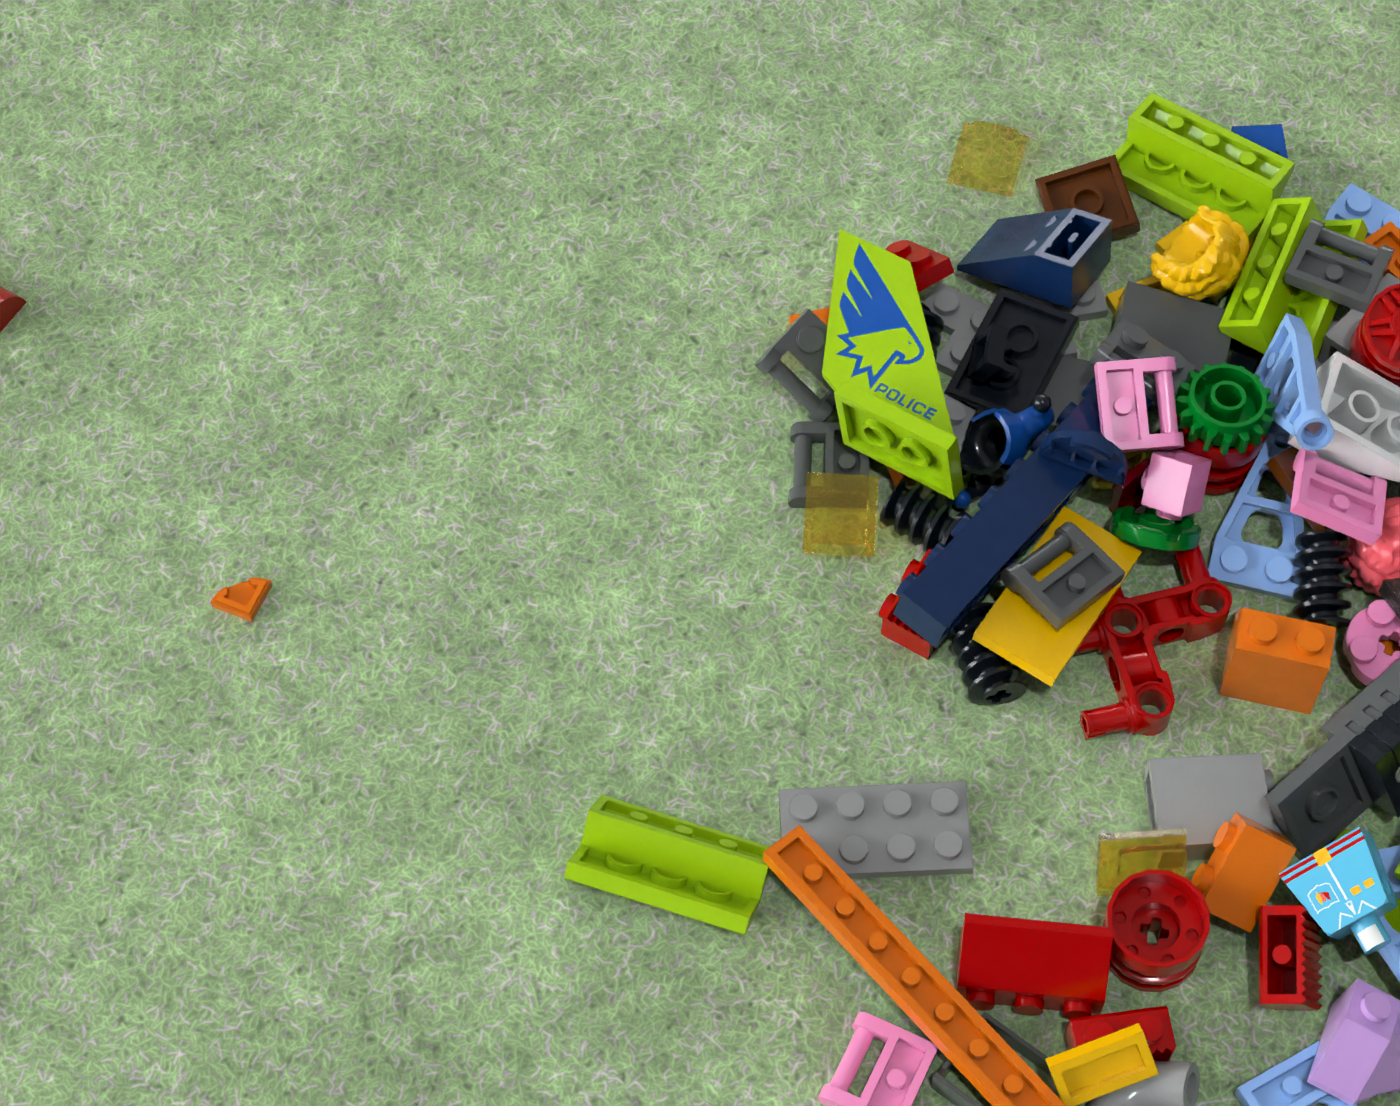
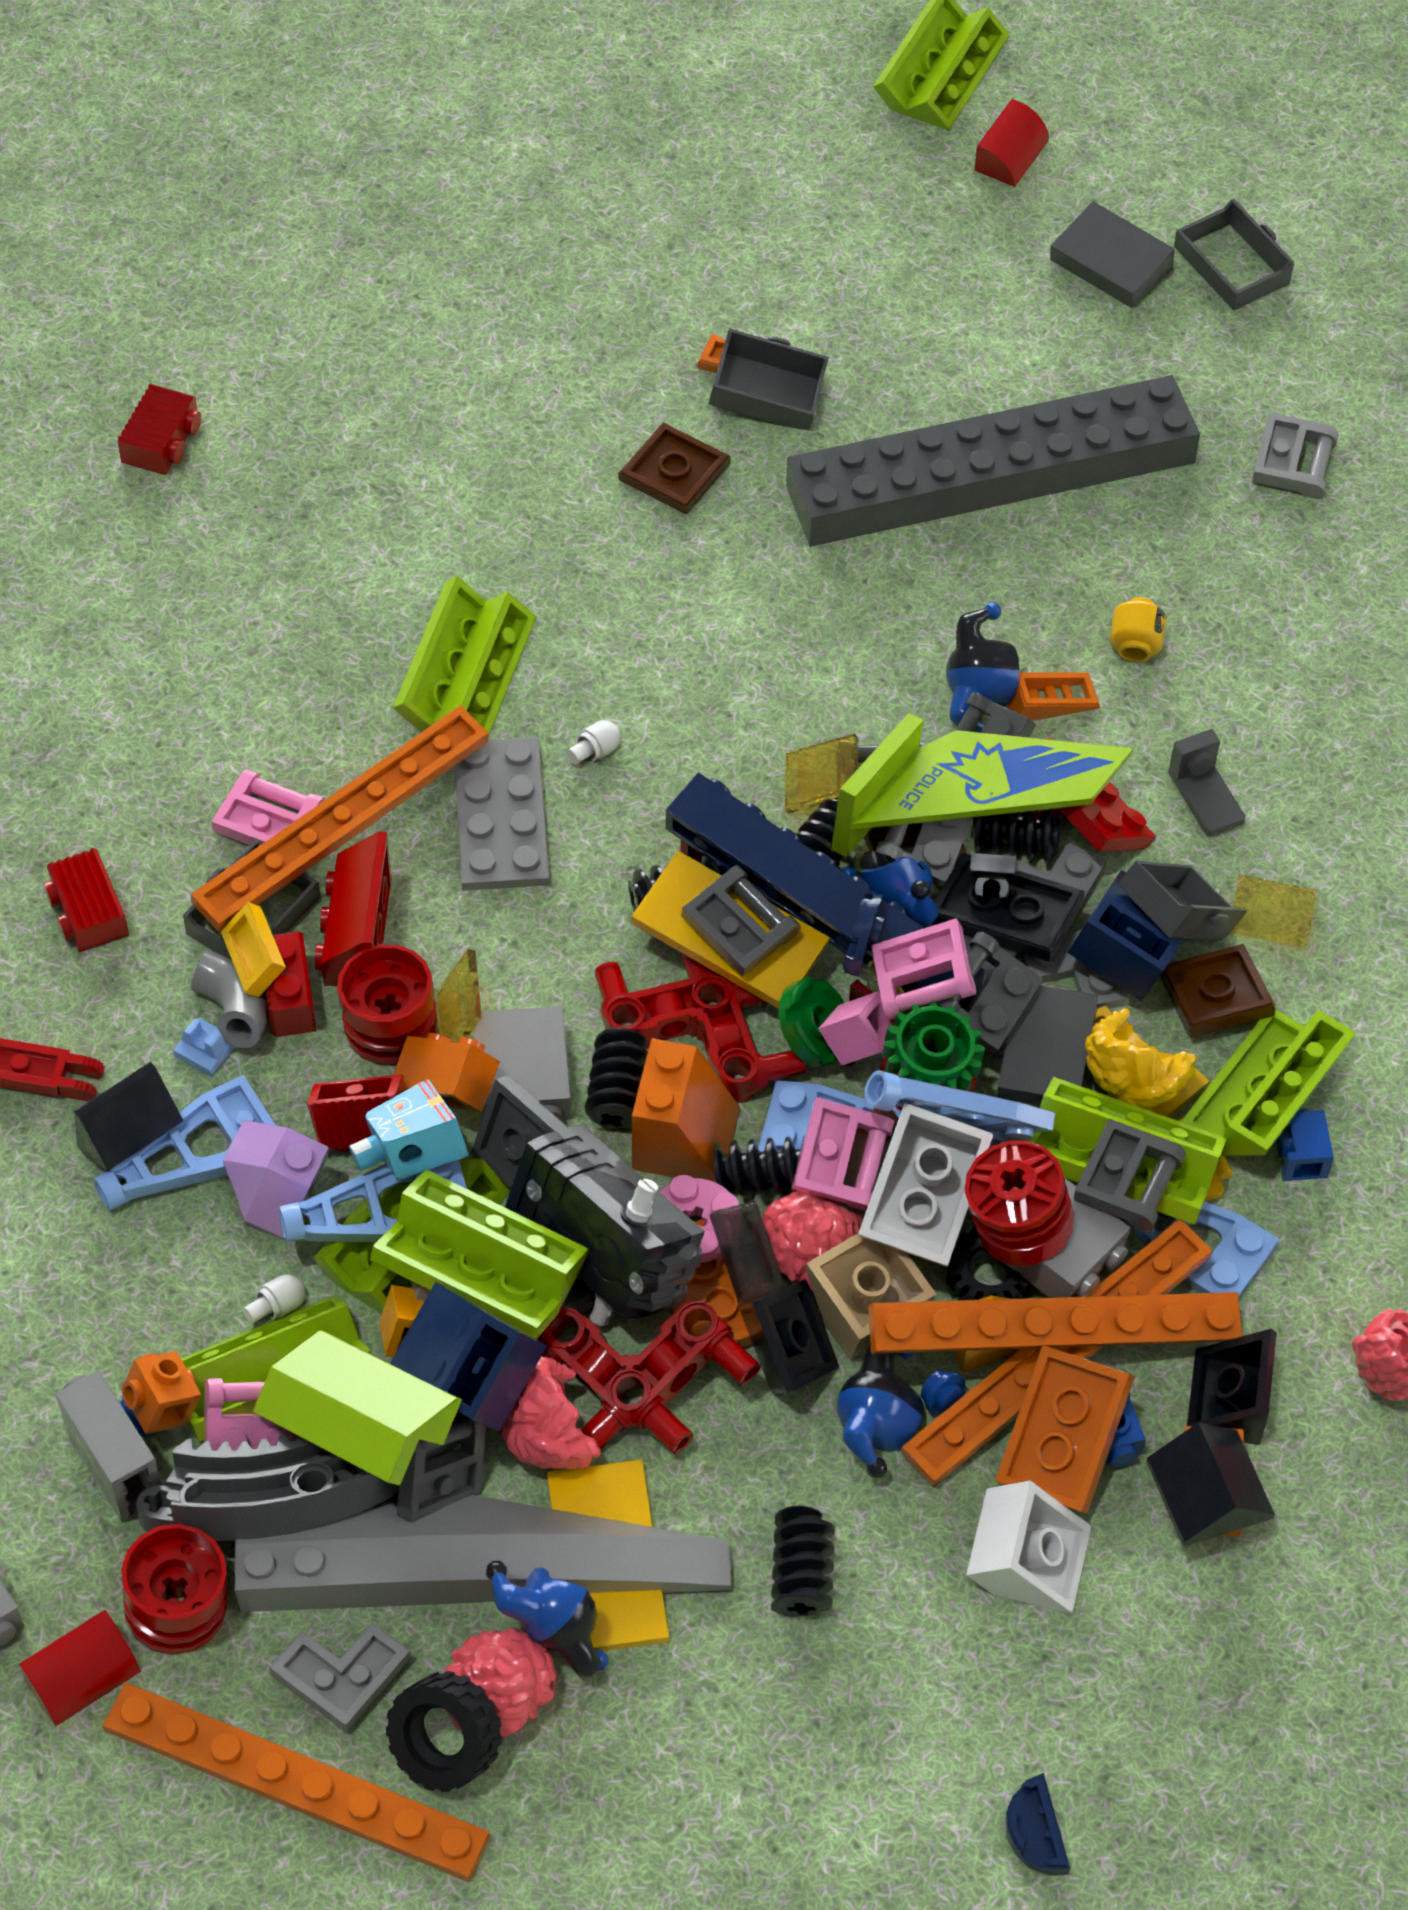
camera: 85 degrees right, 5 degrees down
none -> white cylinder [566,720,621,765]
none -> black piece [584,1028,648,1130]
none -> reddish brown tile [618,422,731,514]
none -> dark grey container [708,328,829,430]
none -> dark grey brick [786,375,1200,547]
none -> piece [946,602,1020,733]
none -> orange slope [1007,672,1100,721]
none -> dark grey container [1050,201,1175,308]
none -> yellow head [1109,597,1167,662]
none -> dark grey container [1117,861,1247,940]
none -> dark grey bracket [1168,729,1246,836]
none -> dark grey container [1174,198,1294,310]
none -> light grey plate [1252,412,1339,499]

